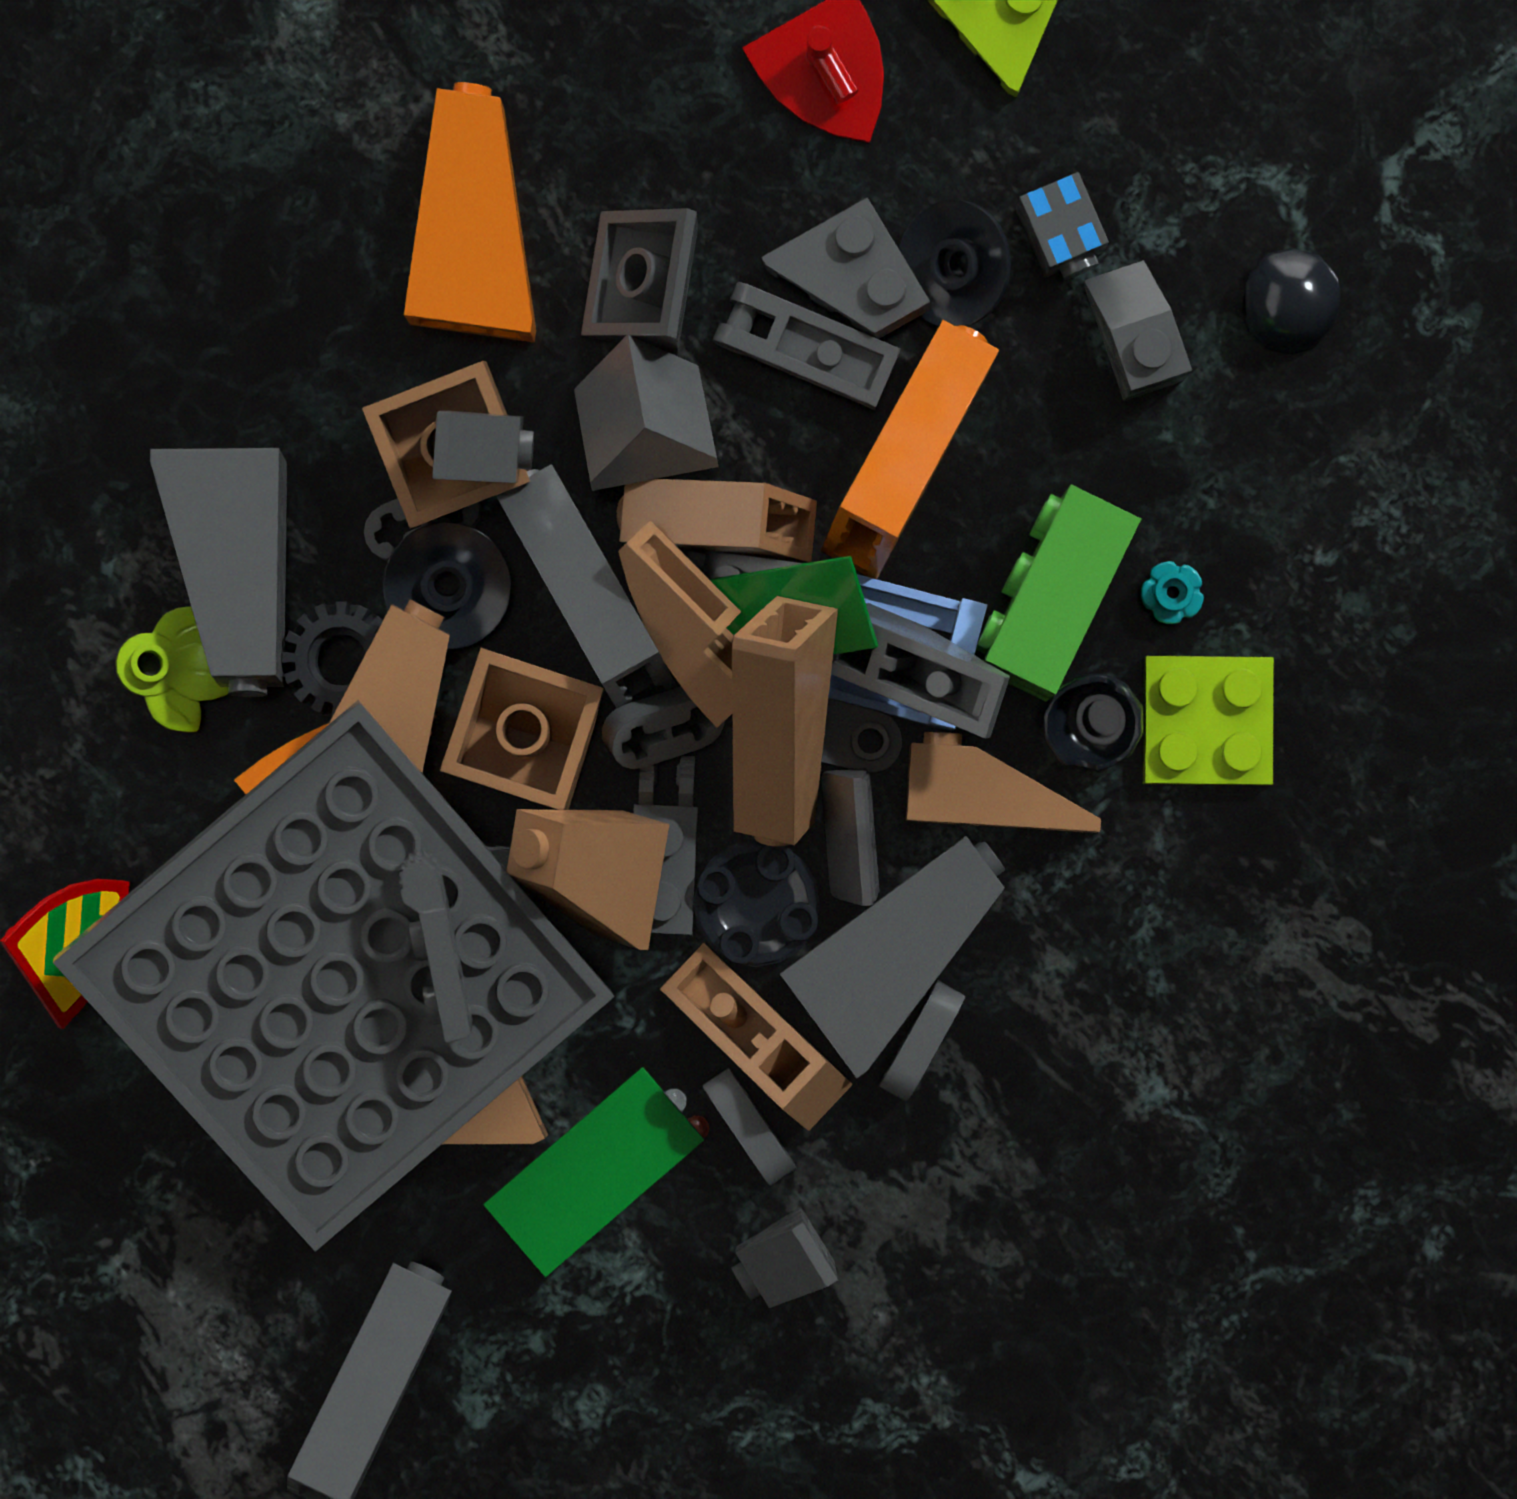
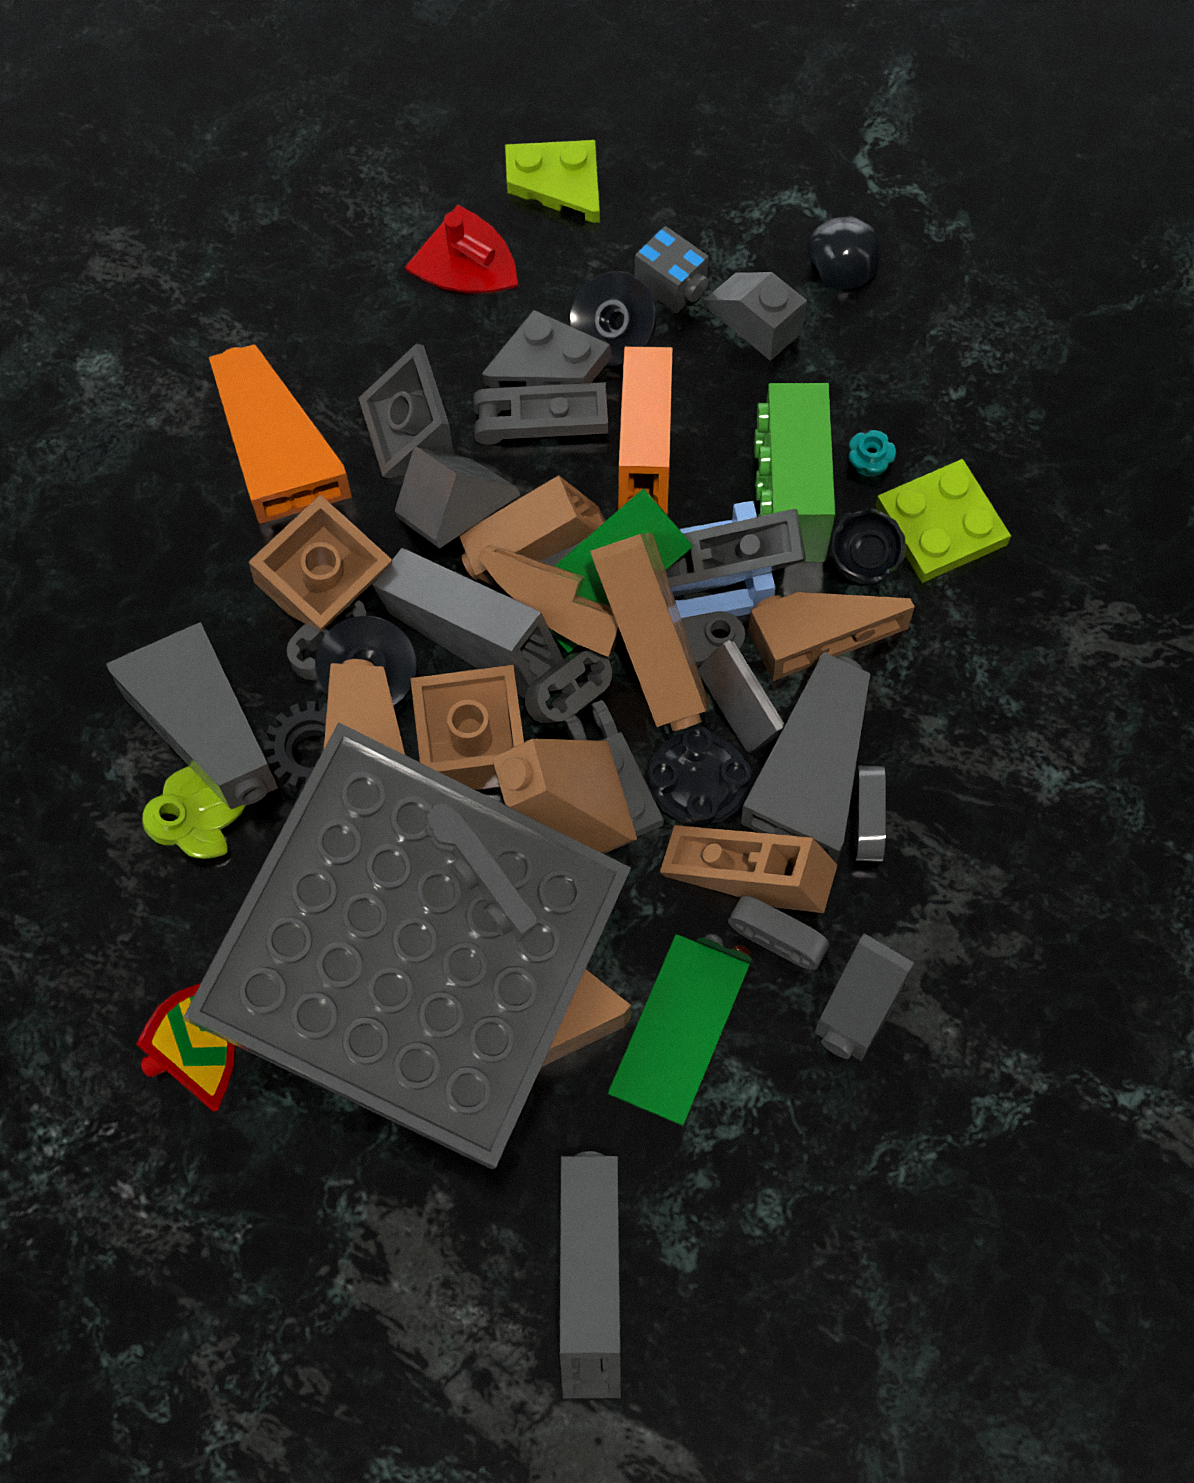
camera: 25 degrees left, 20 degrees down
dark grey slope [432,410,534,483] -> none

